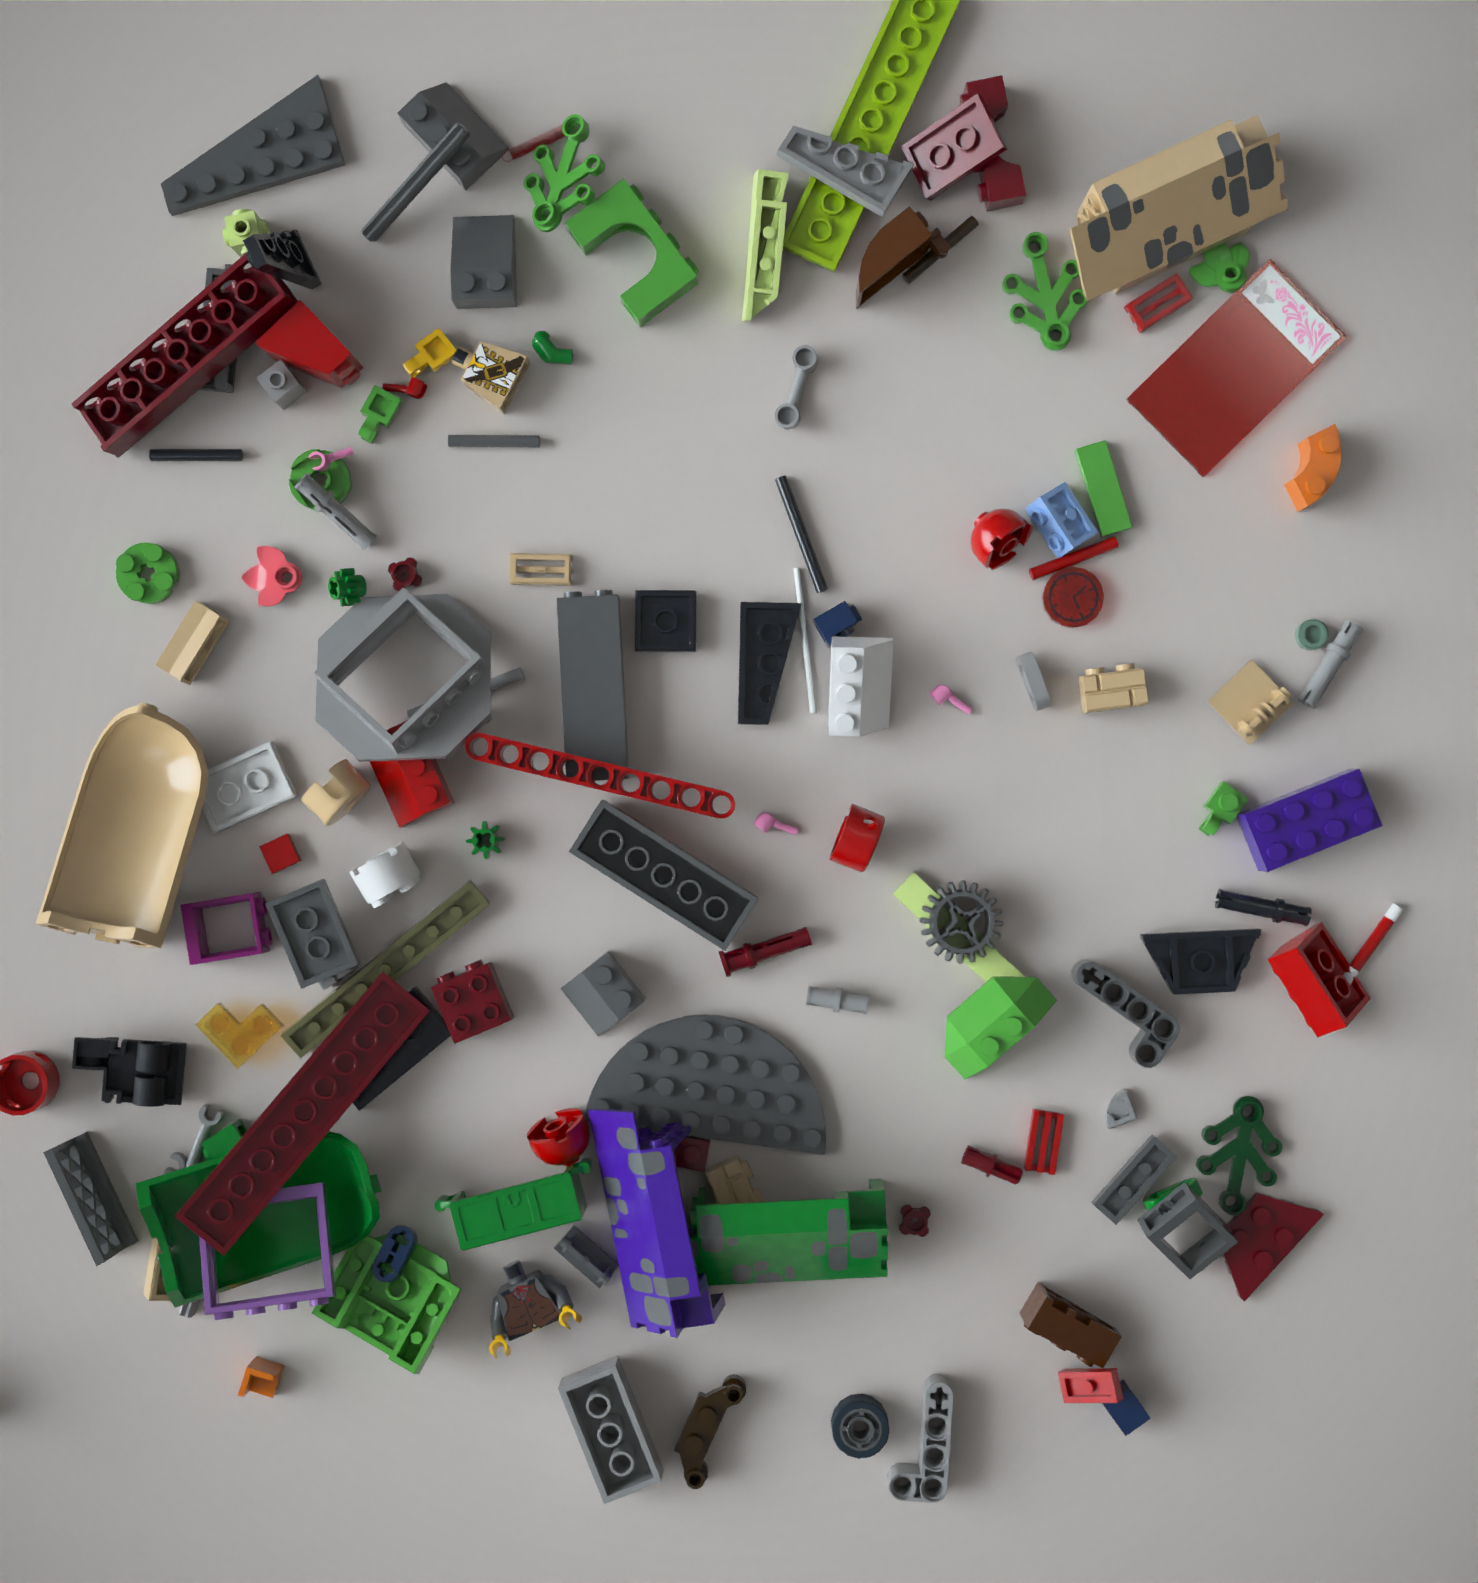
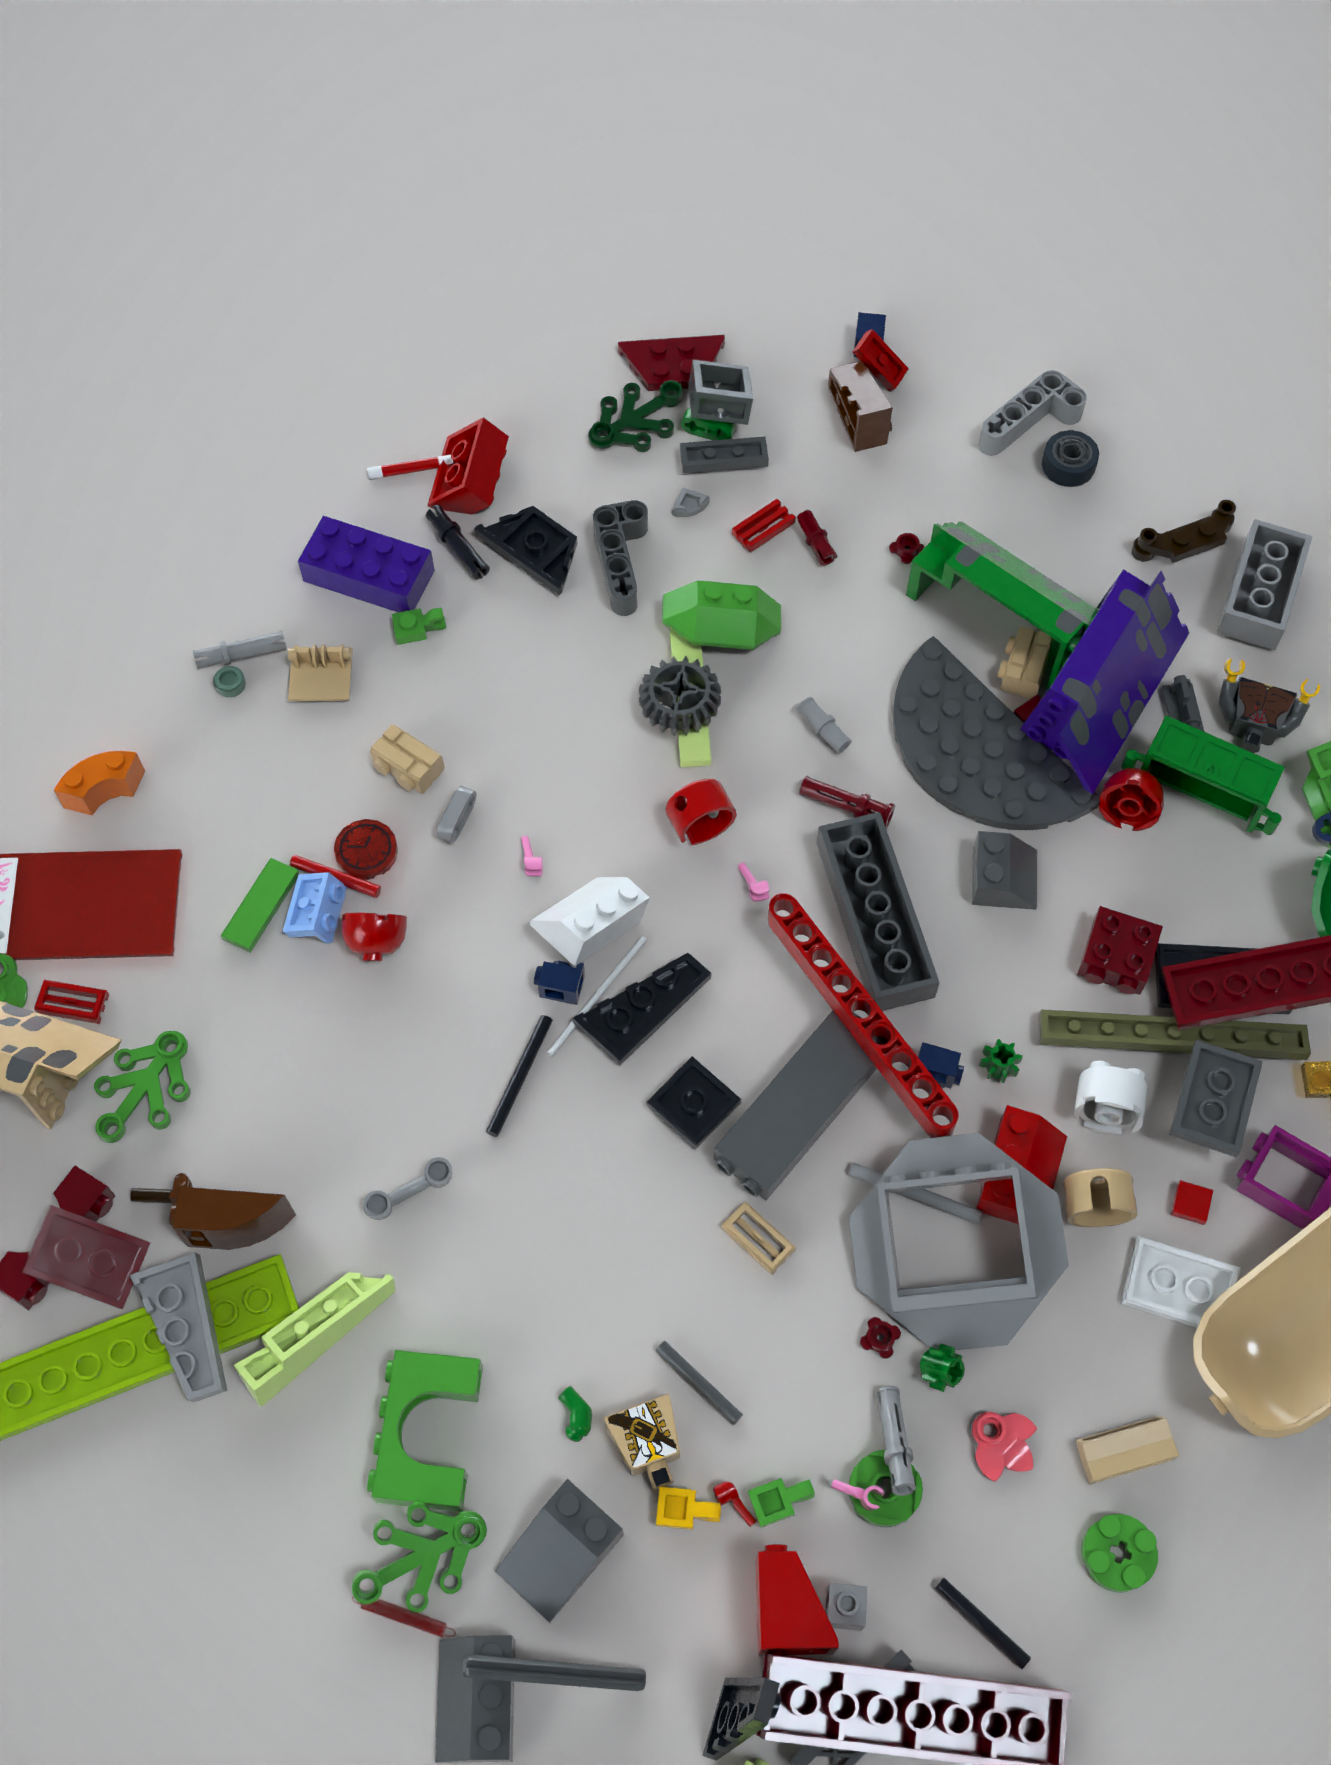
camera: 140 degrees left, 25 degrees down
none -> dark blue brick [918,1042,965,1089]

